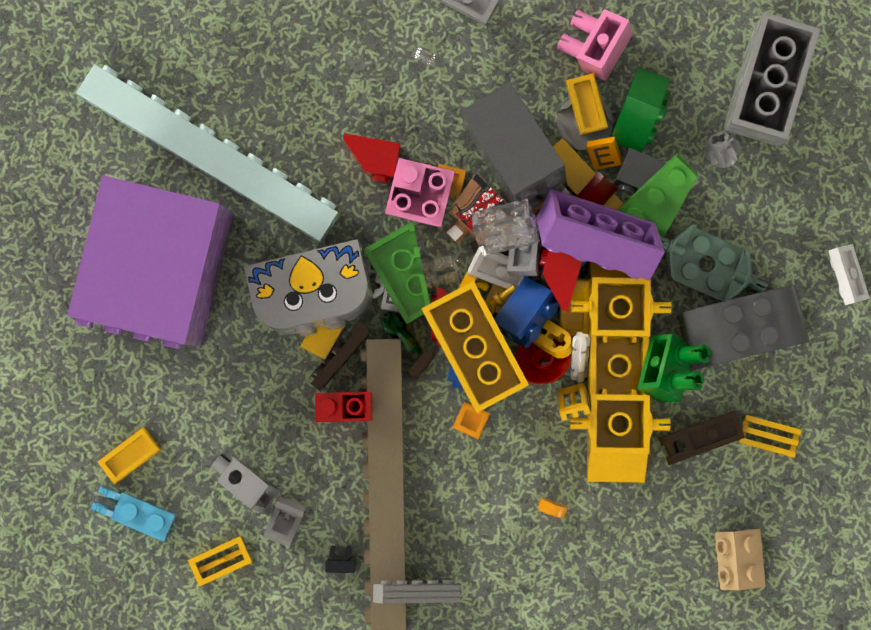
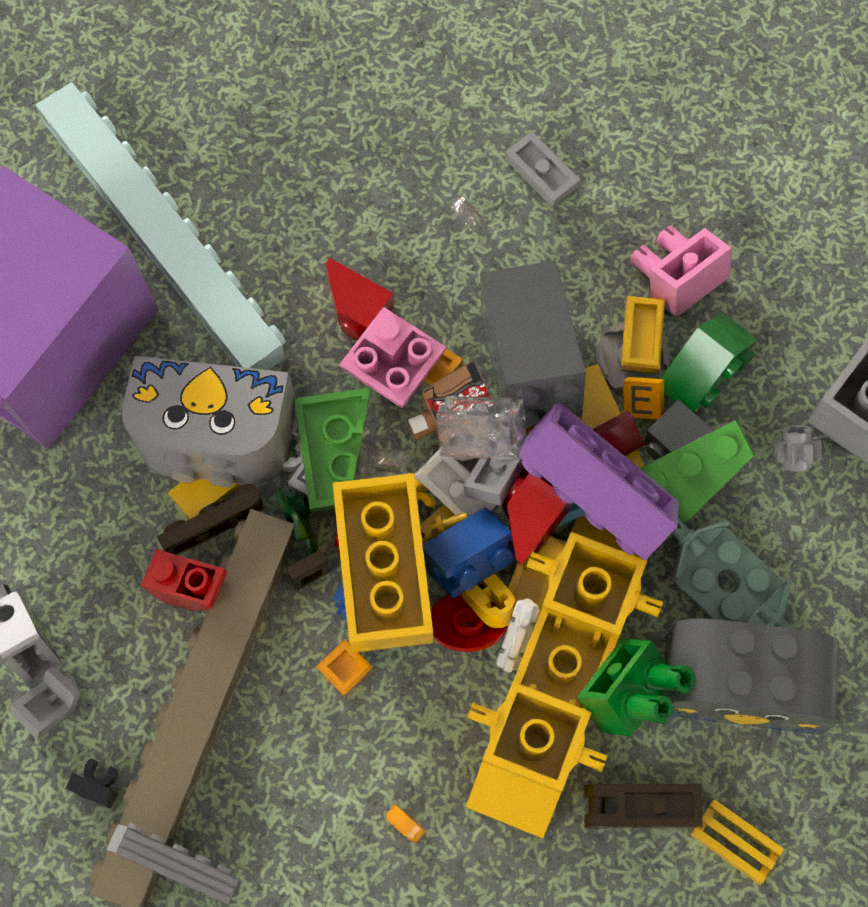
camera: 20 degrees right, 15 degrees down
yellow tile [557,383,590,421] -> none

